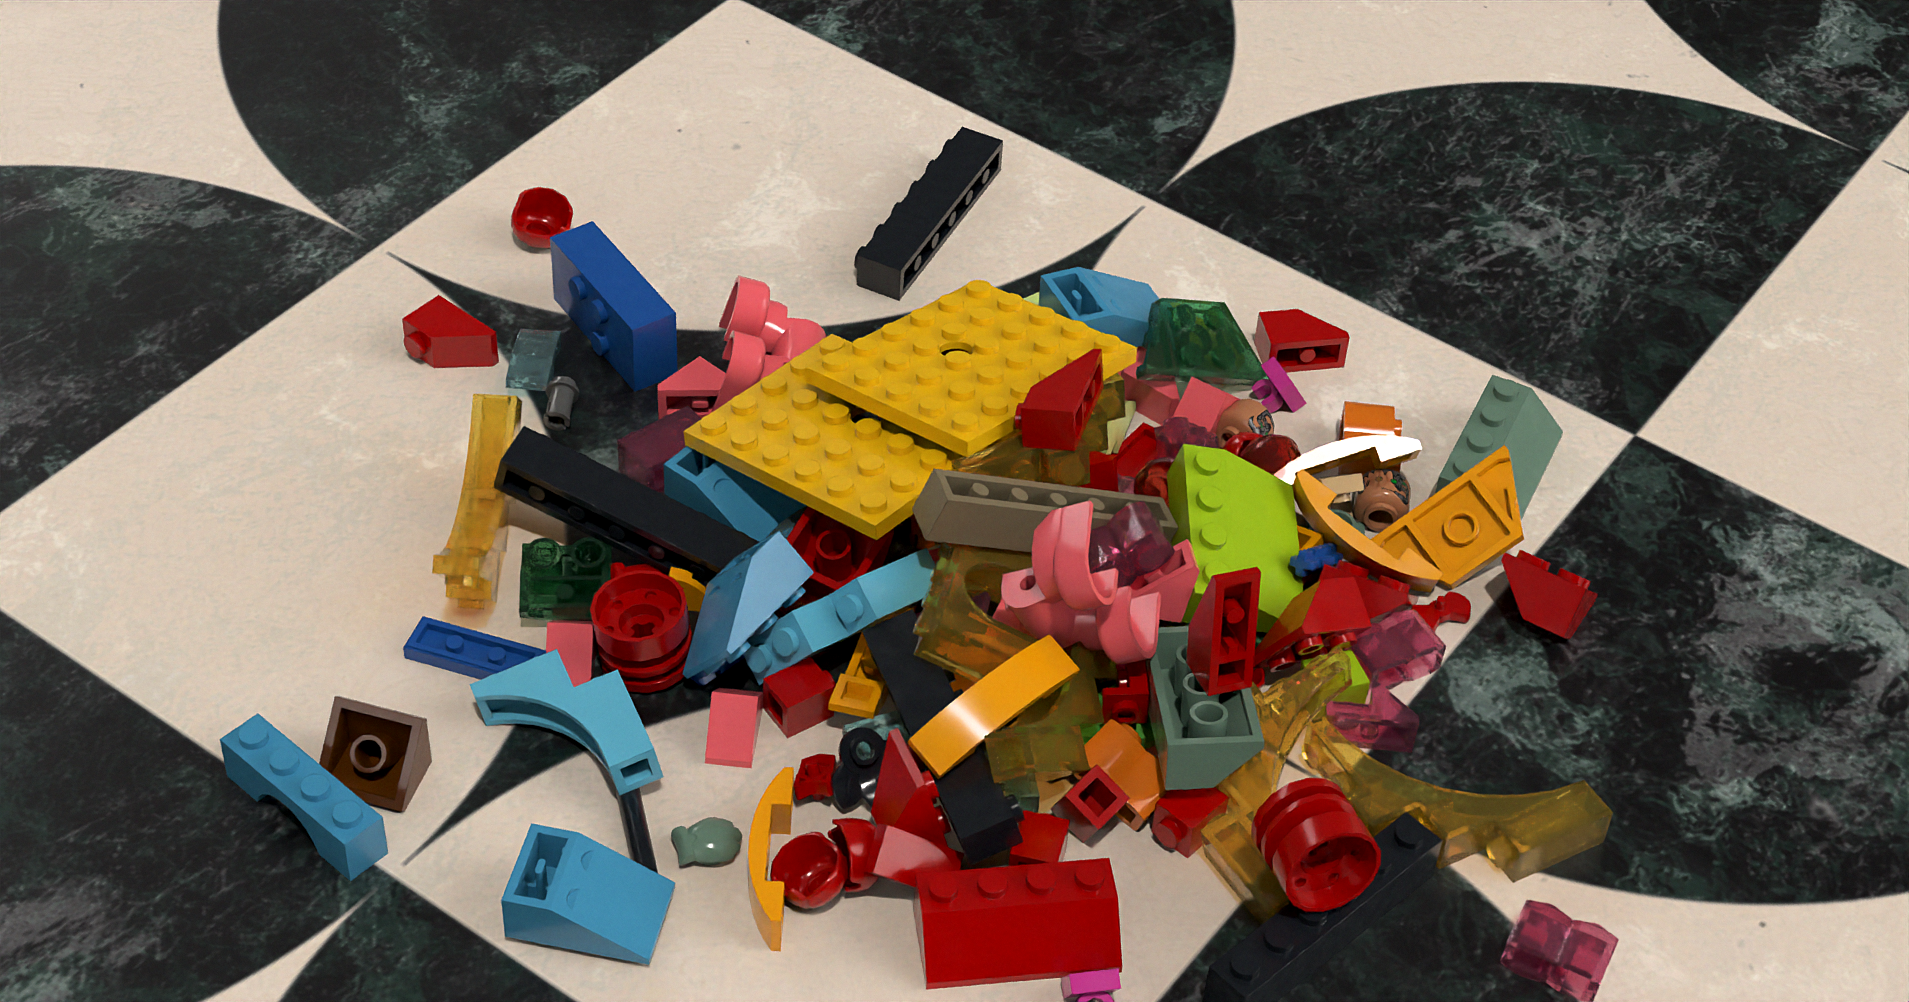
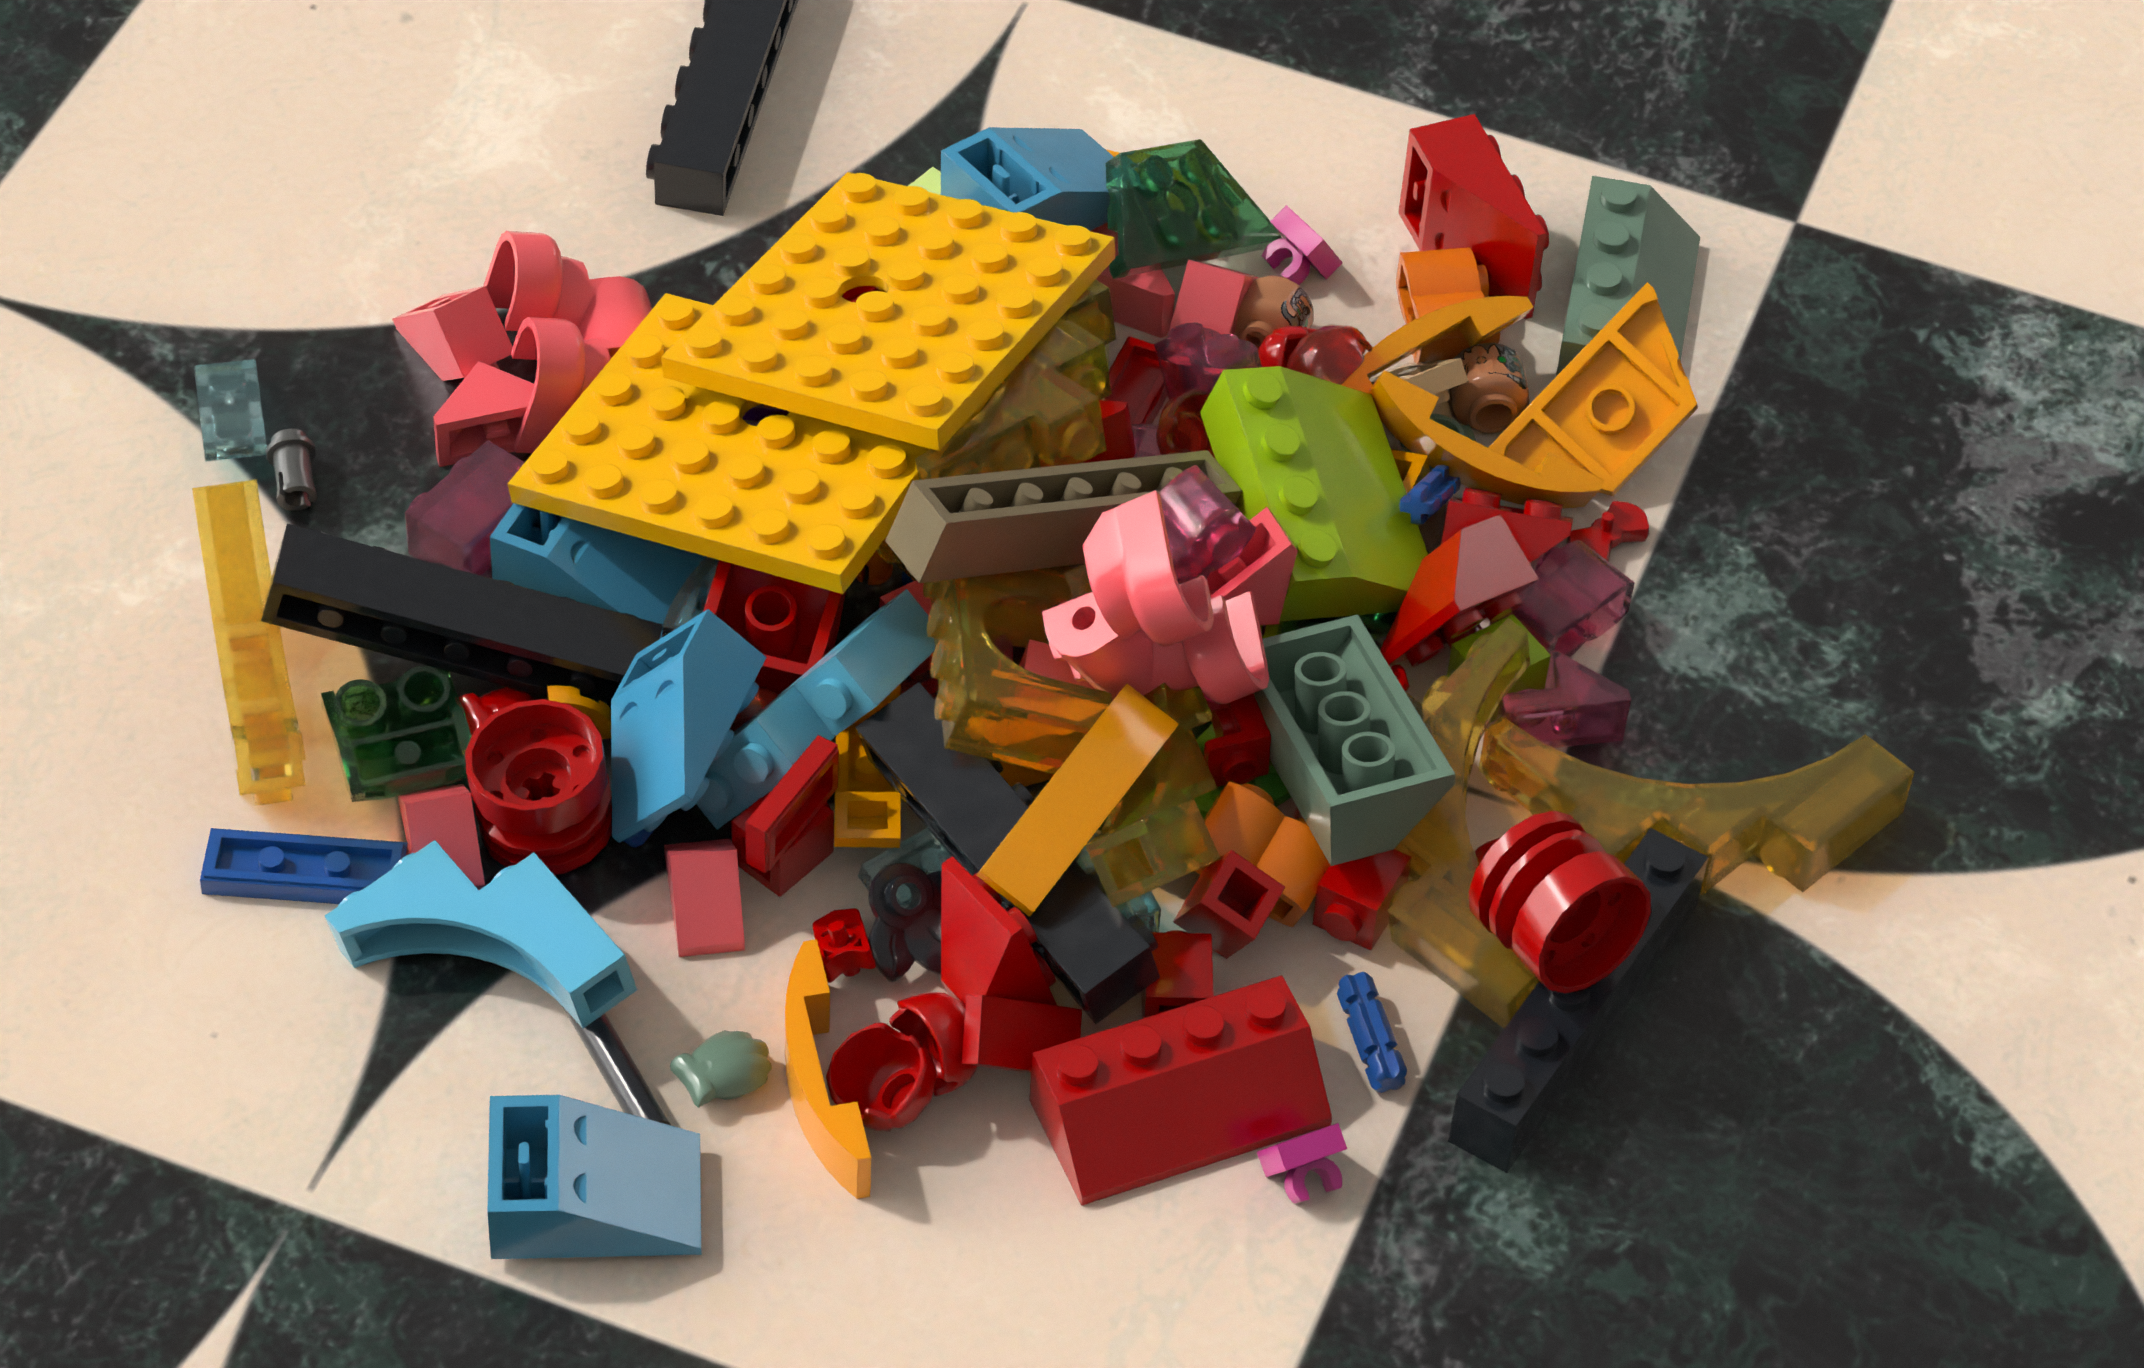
camera: 15 degrees left, 5 degrees up
dark azure arch [220,713,388,881] -> none
reddish brown slope [319,696,432,812] -> none
red slope [402,295,499,368] -> none
red hair [511,187,573,249] -> none
blue brick [550,221,678,392] -> none
red slope [1015,349,1104,451] -> none
red slope [1186,567,1261,696] -> none
red slope [1254,309,1350,373] -> none
clear pink brick [1500,900,1619,1002] -> none
red slope [1501,550,1598,639] -> none
none -> coral slope [392,286,513,381]
none -> red tile [745,735,839,873]
none -> blue axle [1337,972,1407,1093]
none -> red slope [1398,114,1549,319]

